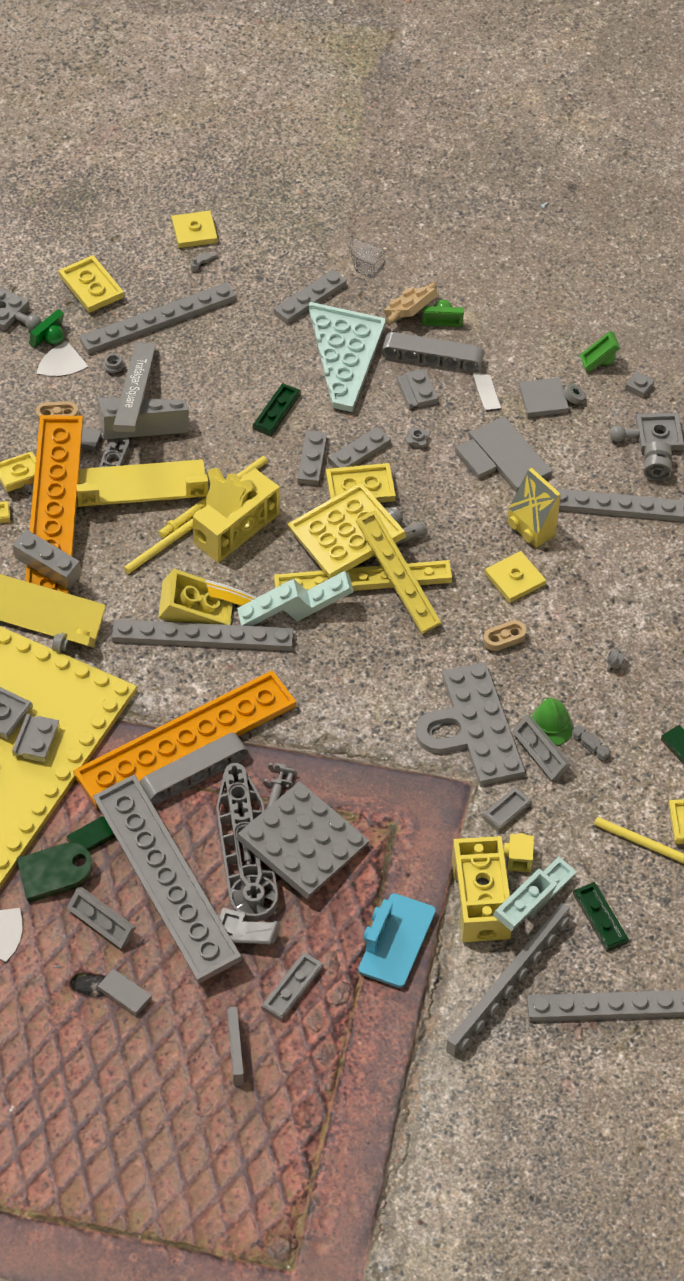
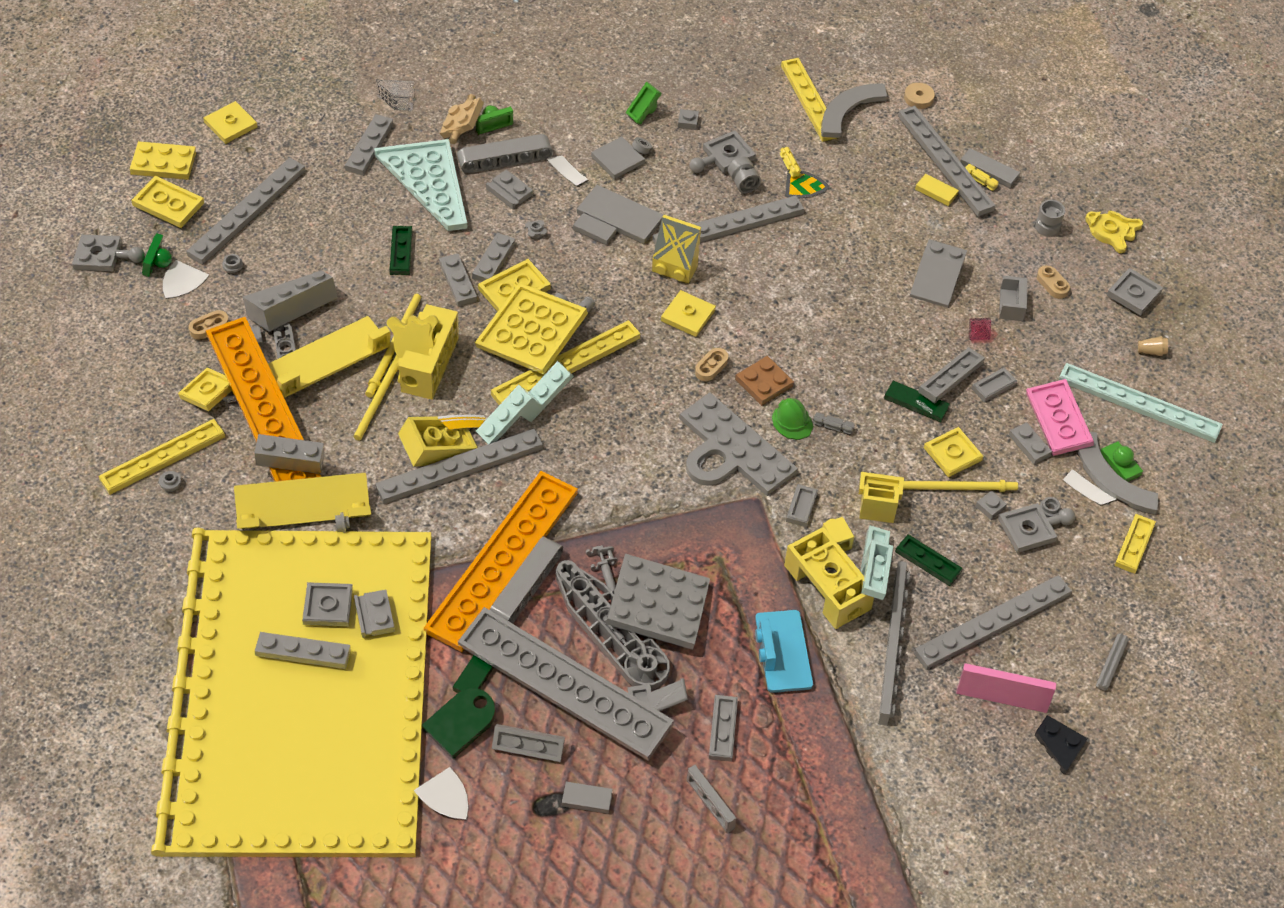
camera: 30 degrees left, 0 degrees up
light grey tile [114,342,156,433] -> none
light grey piece [190,252,218,272] -> none
light yellow tile [355,510,442,635] -> none
light grey plate [512,715,571,781] -> none
light grey plate [606,646,625,670] -> none
none -> light yellow plate [130,141,196,180]
none -> medium nougat plate [735,356,794,406]
none -> light yellow plate [858,472,904,523]
none -> bright pink tile [956,663,1056,713]
none -> black wing [1034,715,1088,775]

